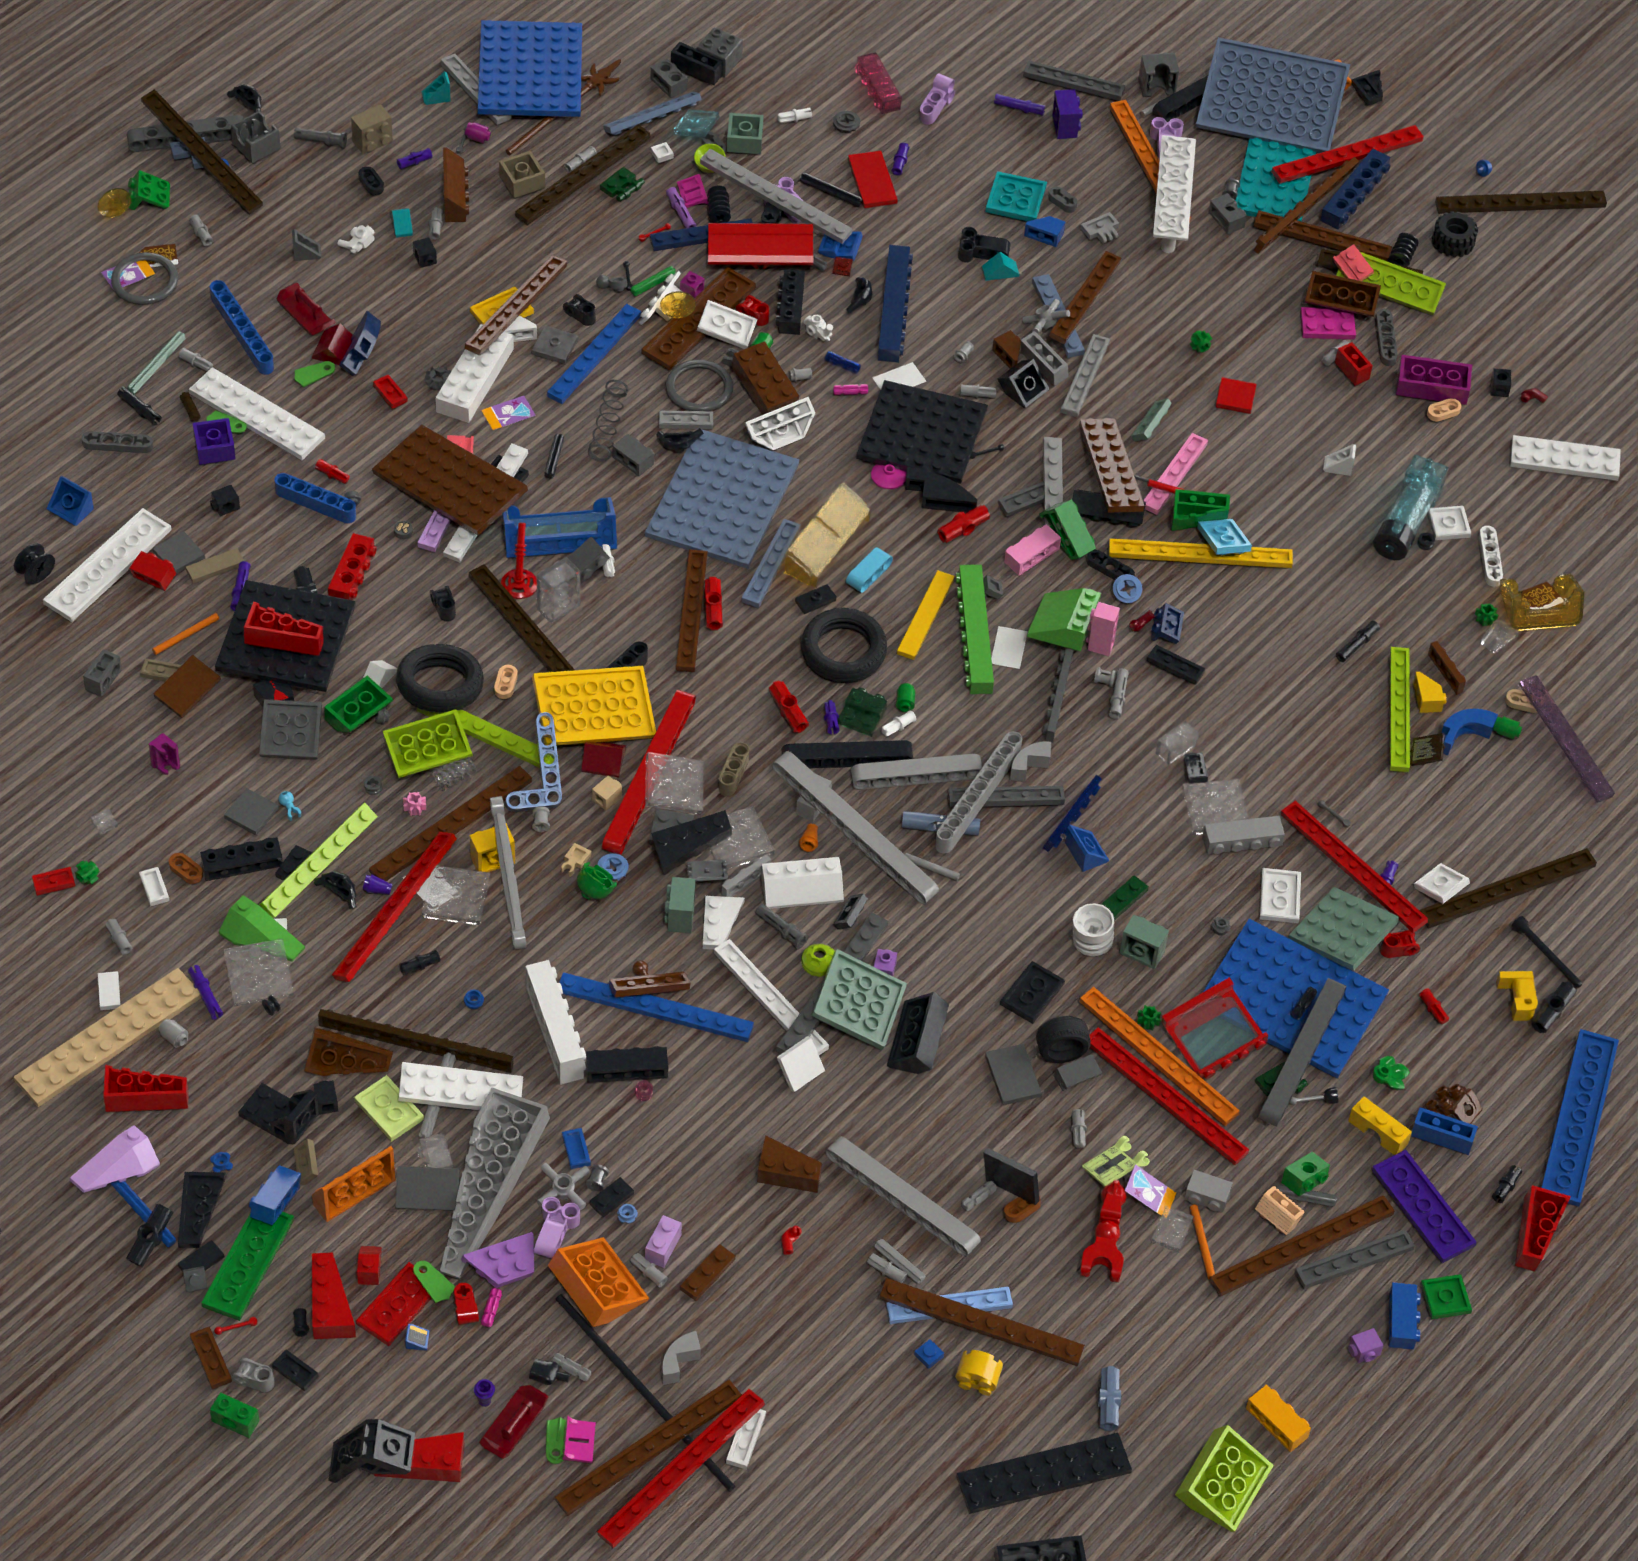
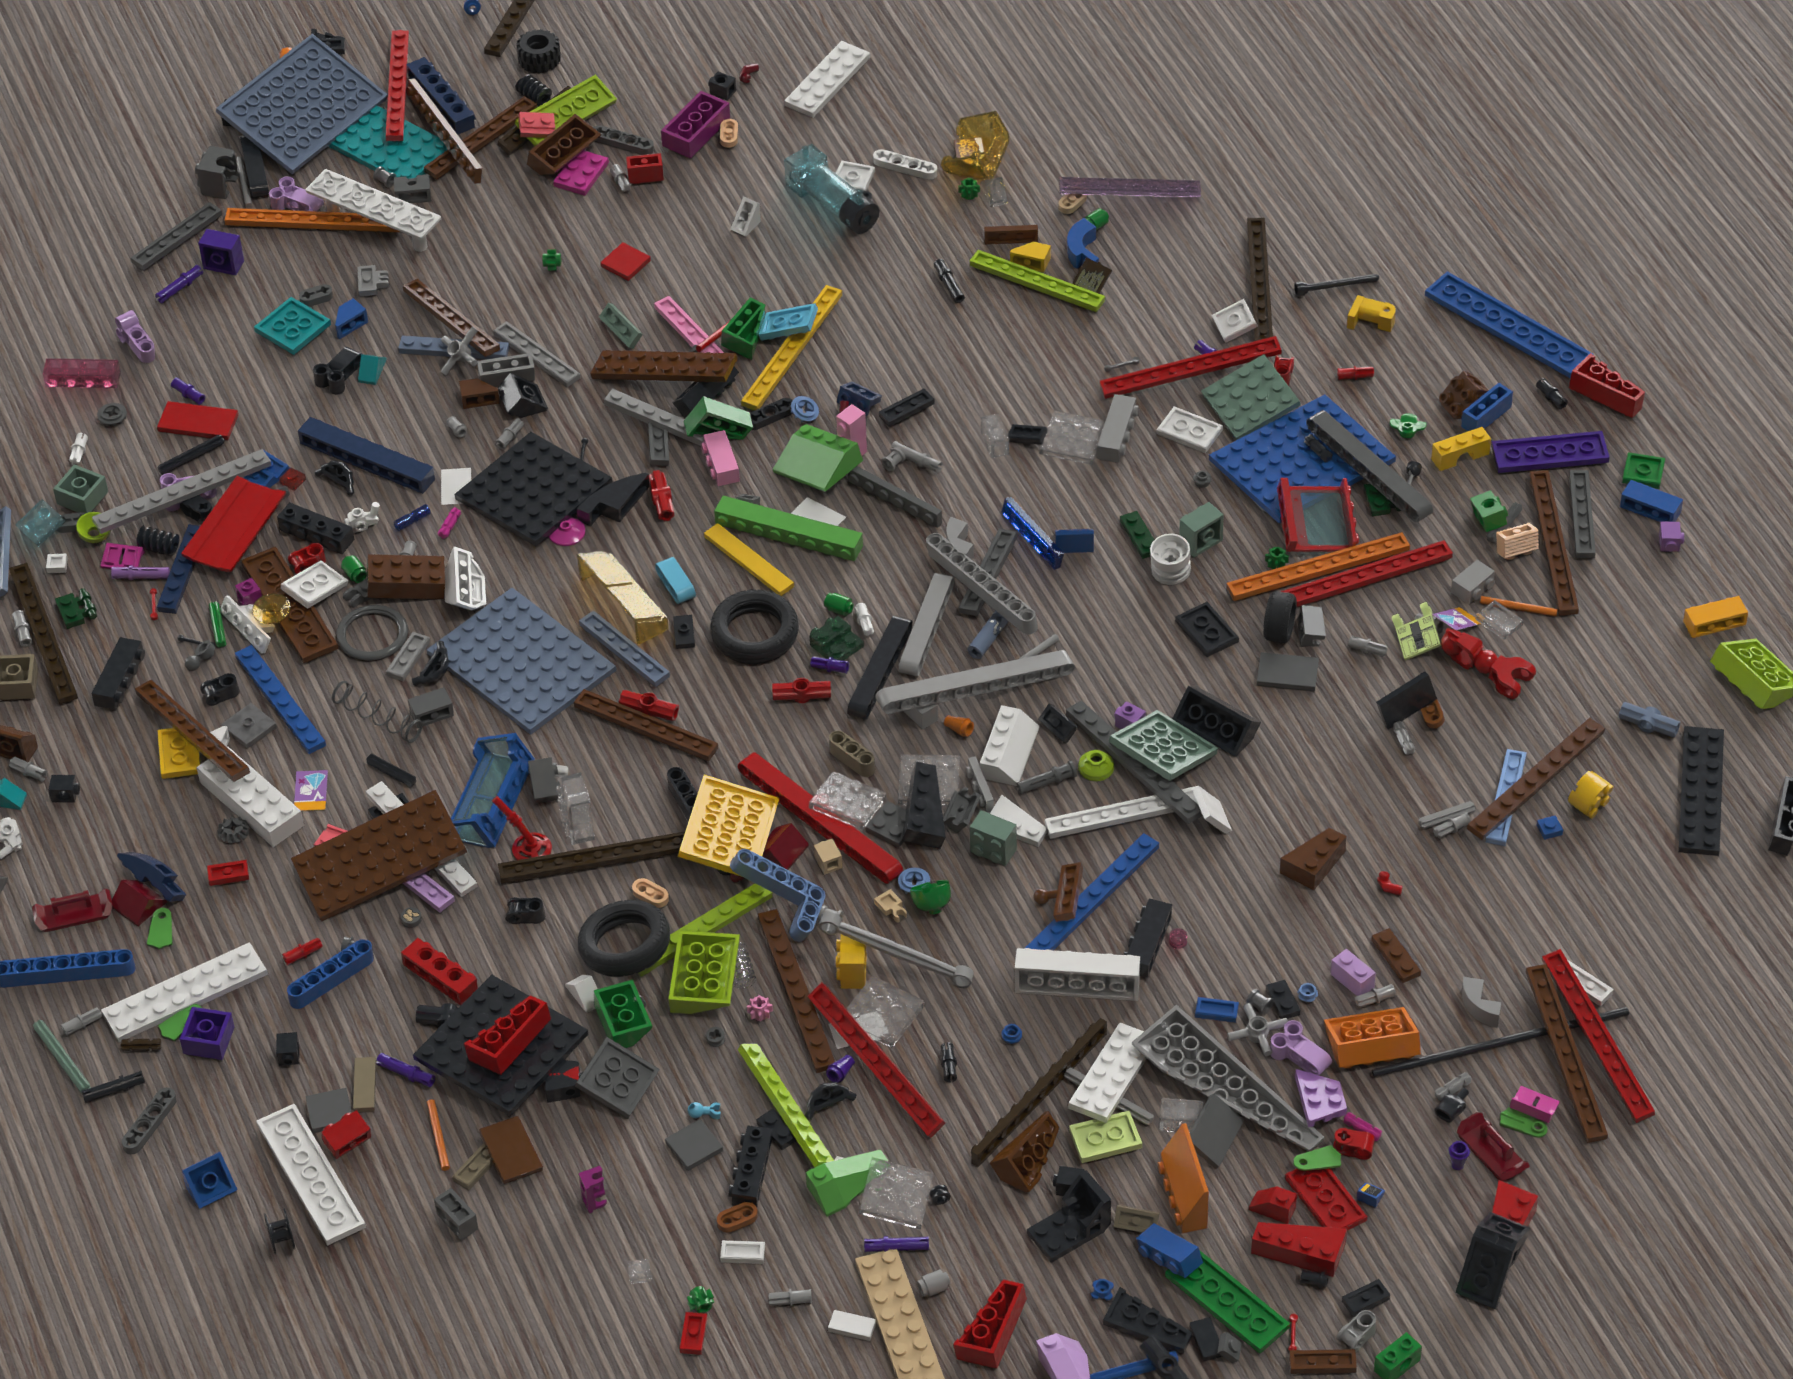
camera: 60 degrees left, 5 degrees down
light grey beam [825,1136,981,1256] -> none
black piece [1531,982,1577,1033] -> none
none -> black brick [91,637,145,710]

